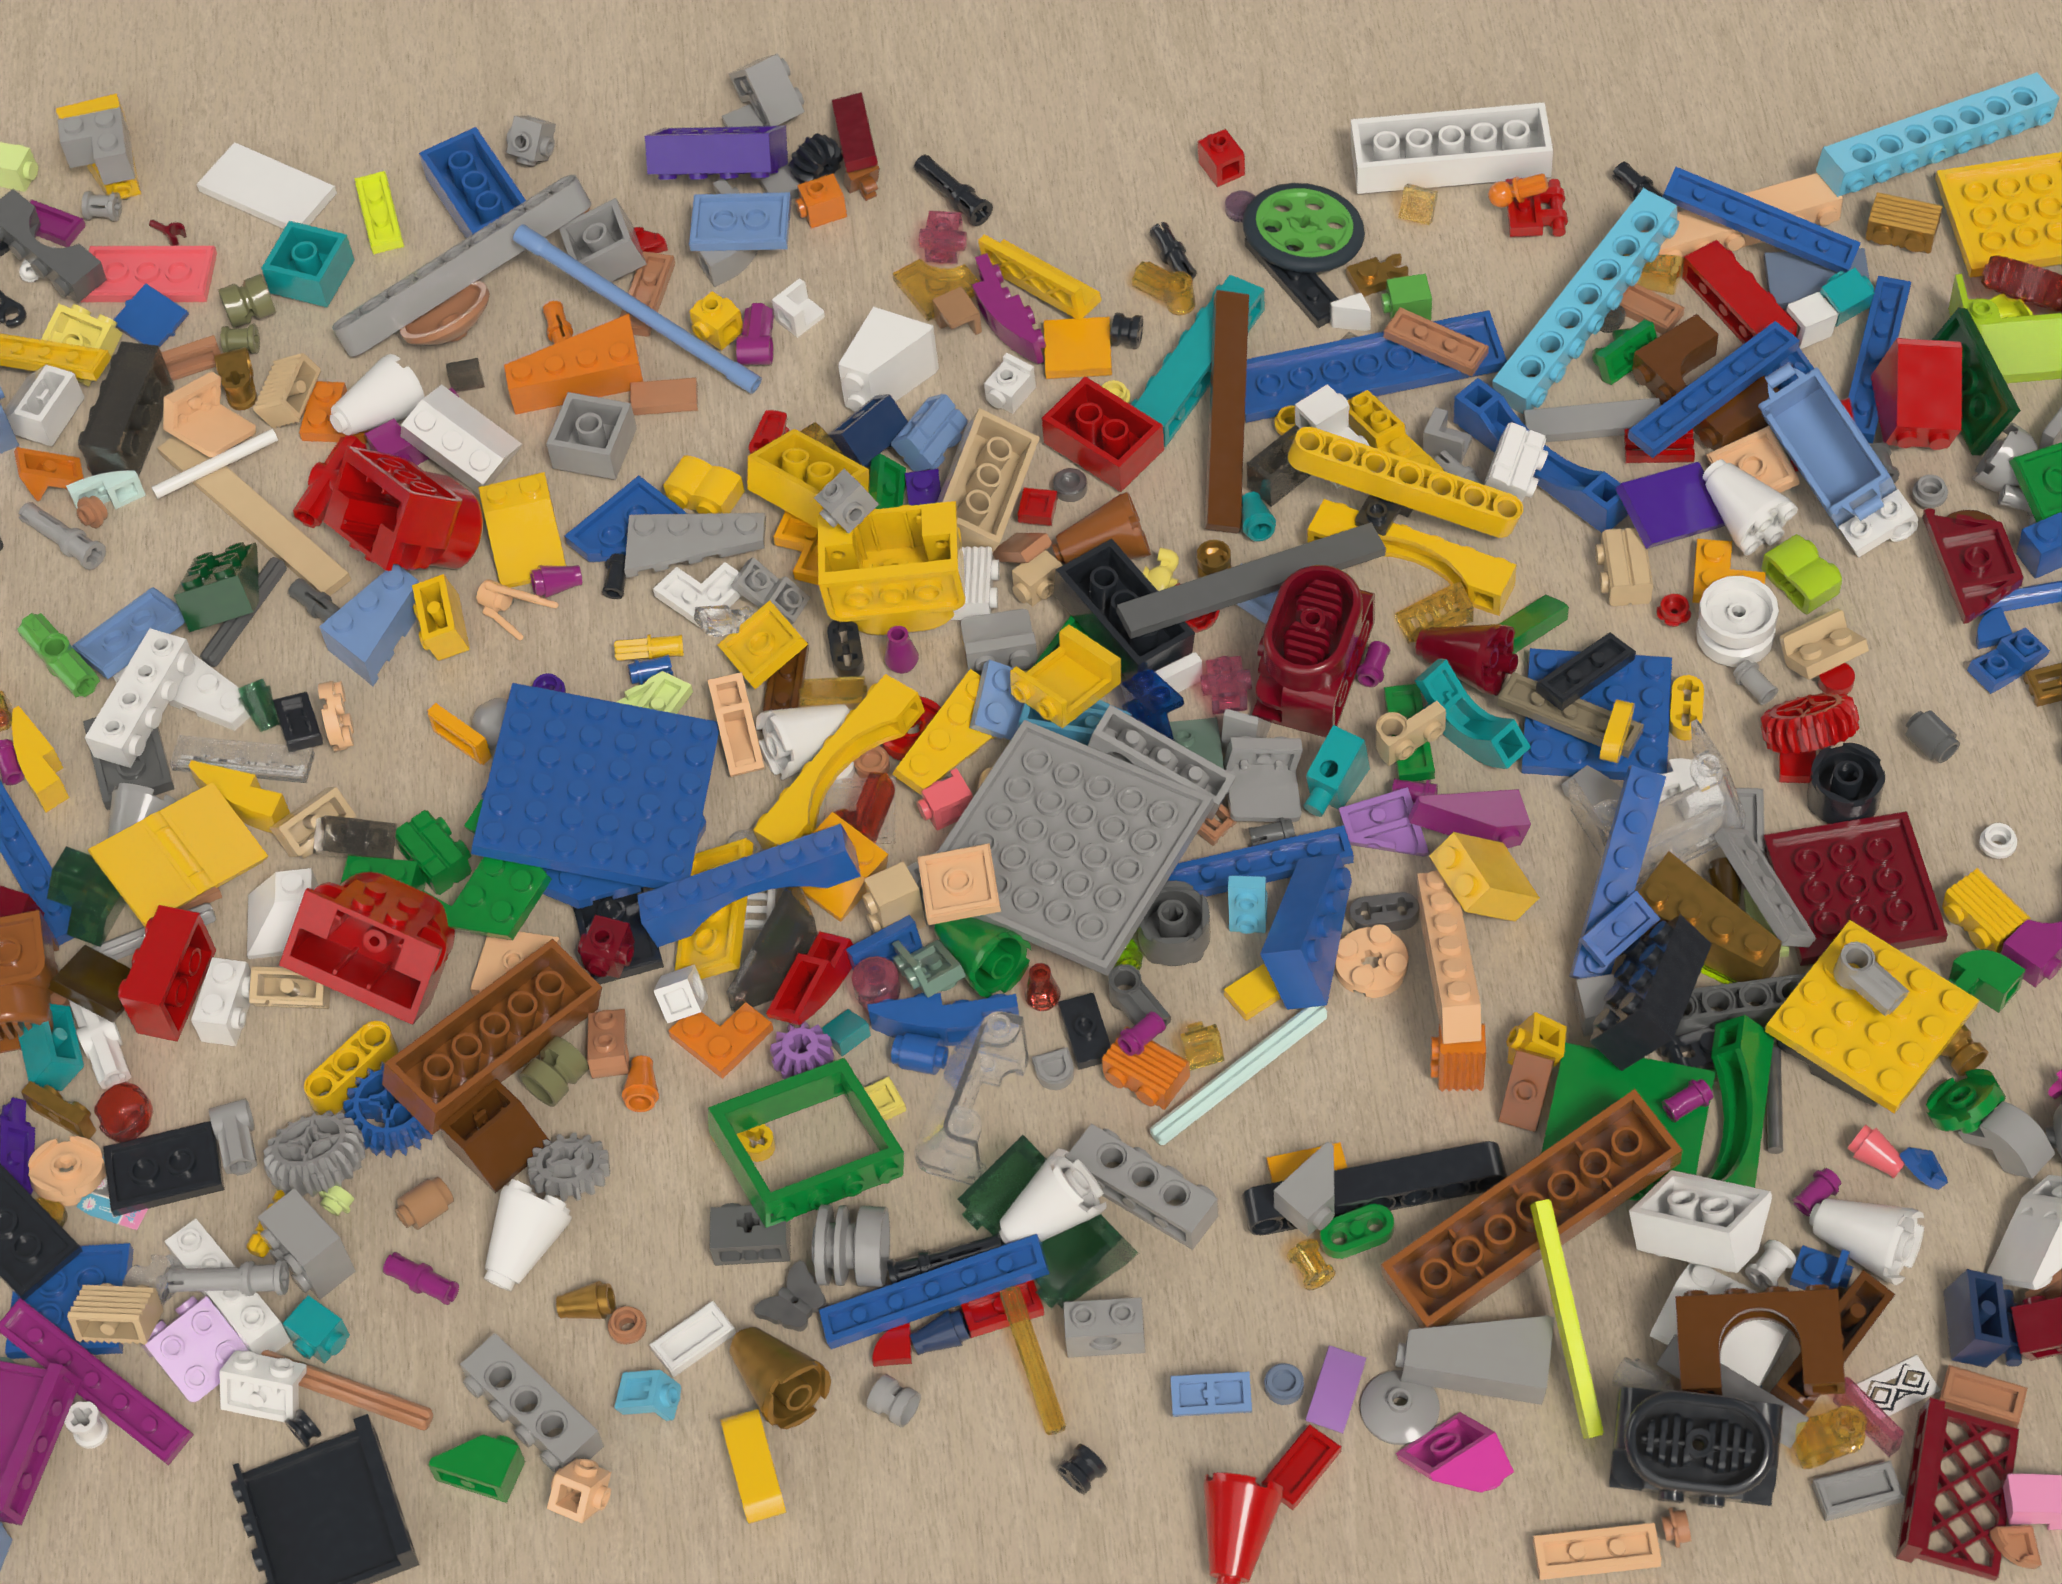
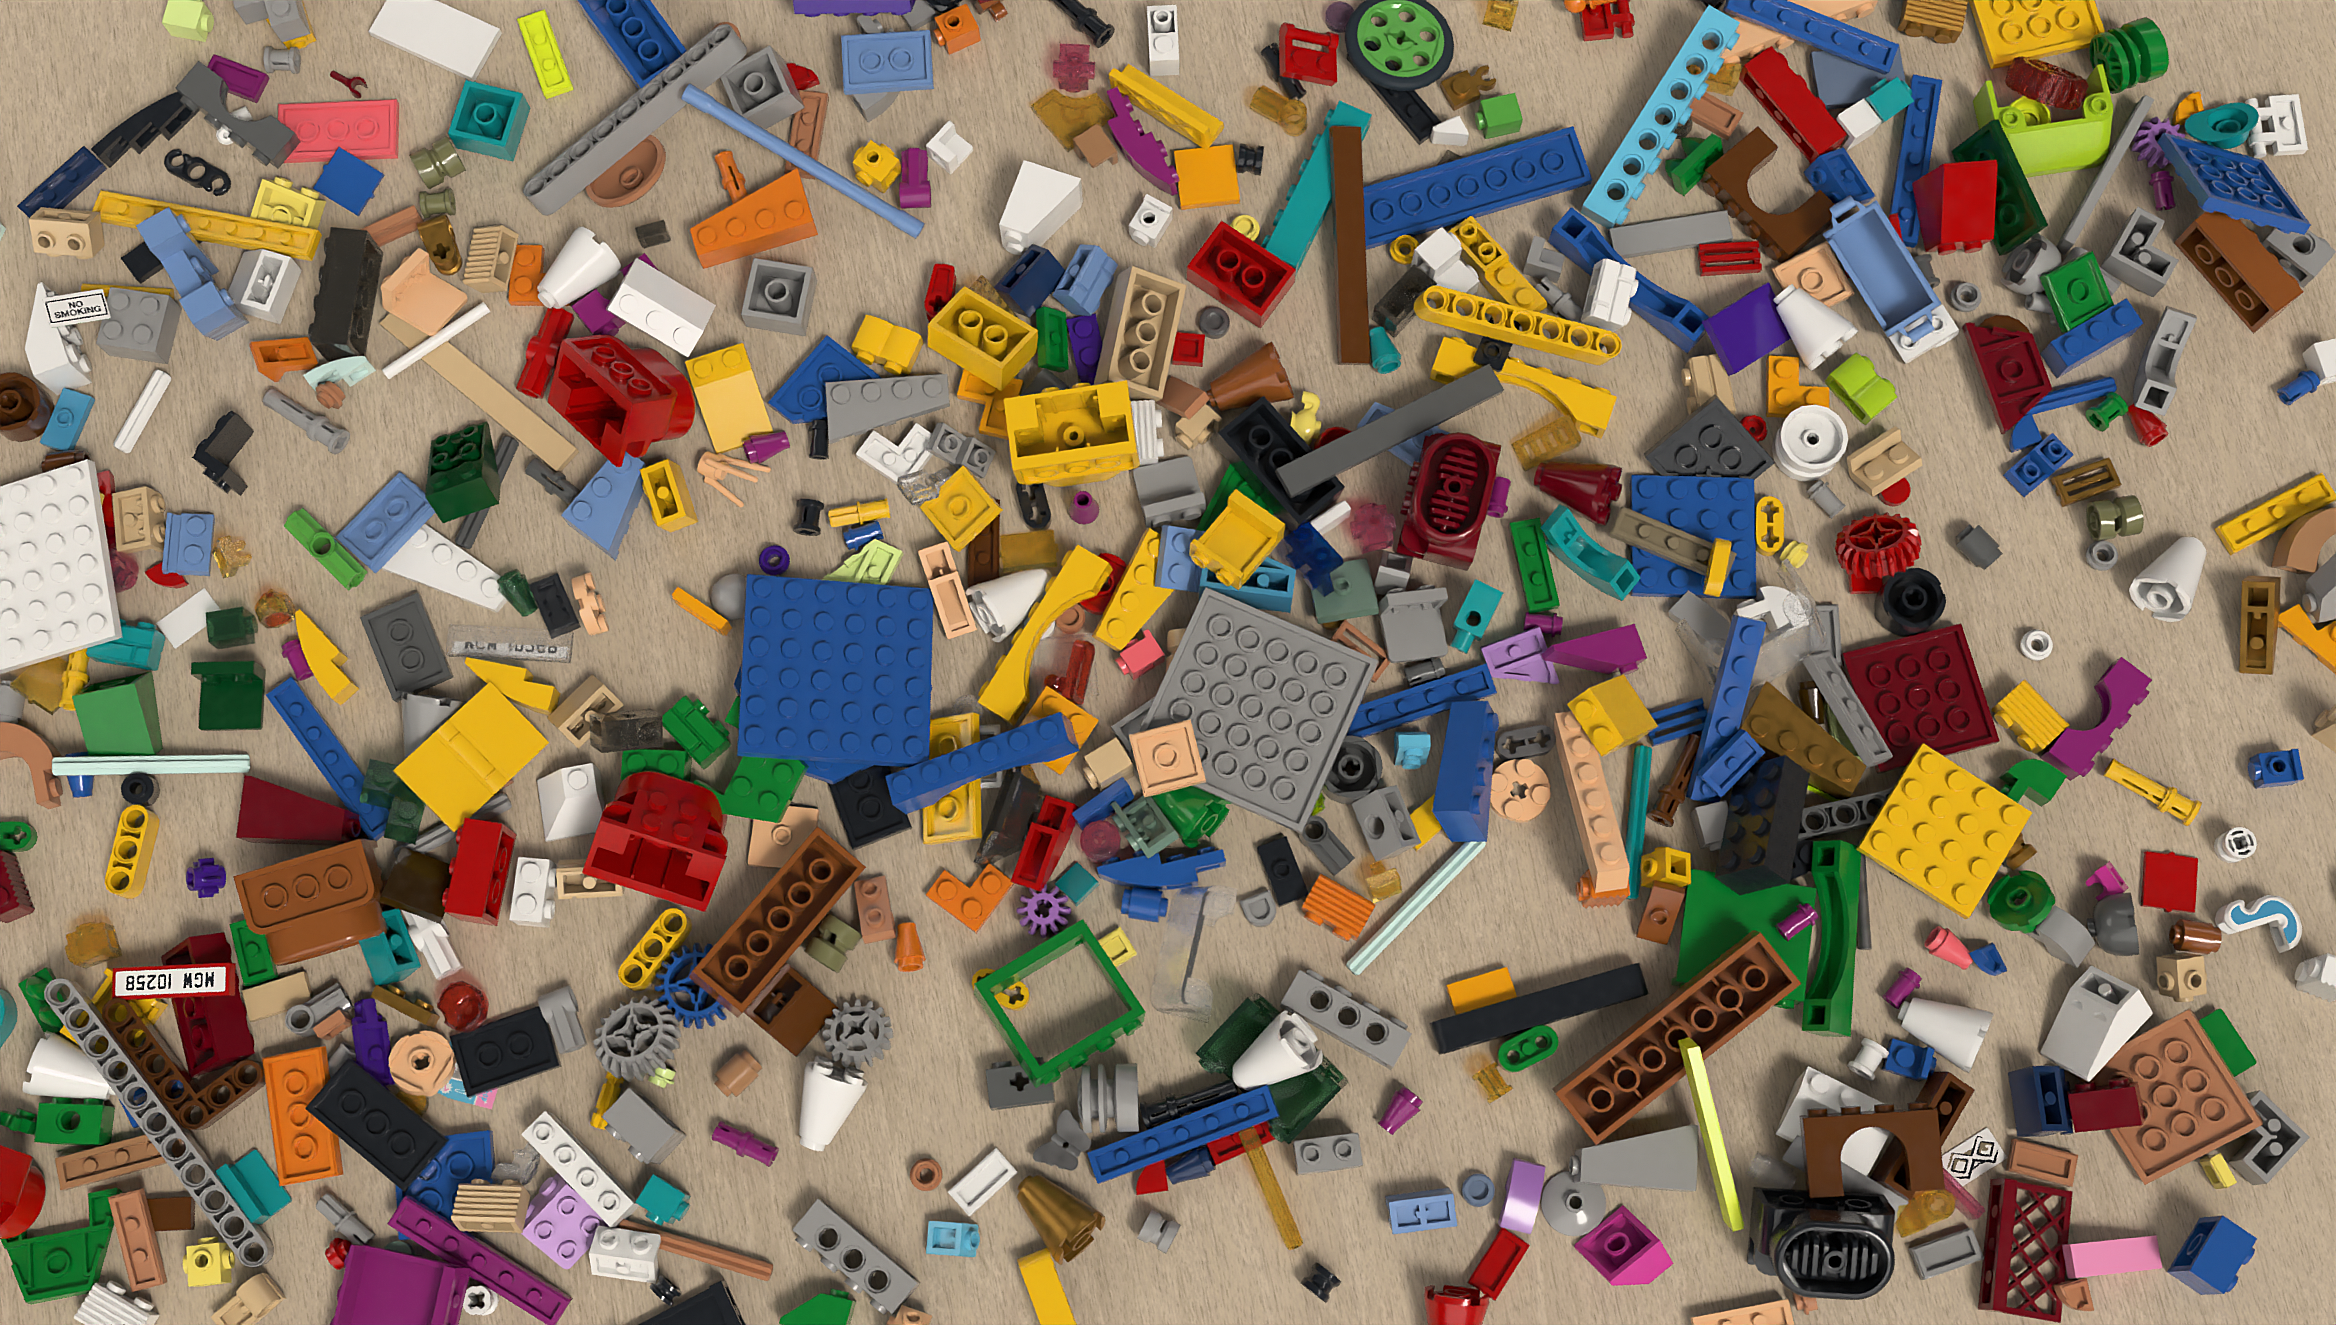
camera: 10 degrees left, 20 degrees up
white brick [85,628,194,768] -> none
light grey pin [168,1260,289,1296] -> none
pearl gold cone [556,1281,616,1319] -> none
dark red brick [578,915,635,978] -> none
nougat tile [630,377,698,415] -> none
white brick [653,964,708,1023] -> none
light grey brick [814,469,879,533] -> none
clear red cone [1024,963,1061,1011] -> none
light grey brick [1088,705,1236,820] -> none
magenta pin [1118,1011,1166,1056] -> none
pearl gold wheel [1197,540,1231,578] -> none
light grey slope [1274,1141,1335,1237] -> none
tan plate [1376,701,1446,766] -> none
nougat tile [1384,307,1489,377] -> none
green slope [1500,594,1569,654] -> none
black tile [1535,632,1636,711] -> none
blue plate [1628,321,1800,458] -> none
white slope [1629,1170,1772,1273] -> none
light grey piece [1833,942,1909,1016] -> none
none -> black bush [793,499,824,536]
none -> white slope [1147,5,1179,76]
none -> red plate [1279,22,1339,87]
none -> light grey brick [1352,785,1421,861]
none -> magenta cone [1378,1085,1423,1135]
none -> teal axle [1625,745,1652,900]
none -> black plate [1644,394,1775,480]
none -> reddish brown pin [1646,734,1701,827]
none -> blue tile [1648,698,1708,747]
none -> light yellow plate [1780,540,1809,570]

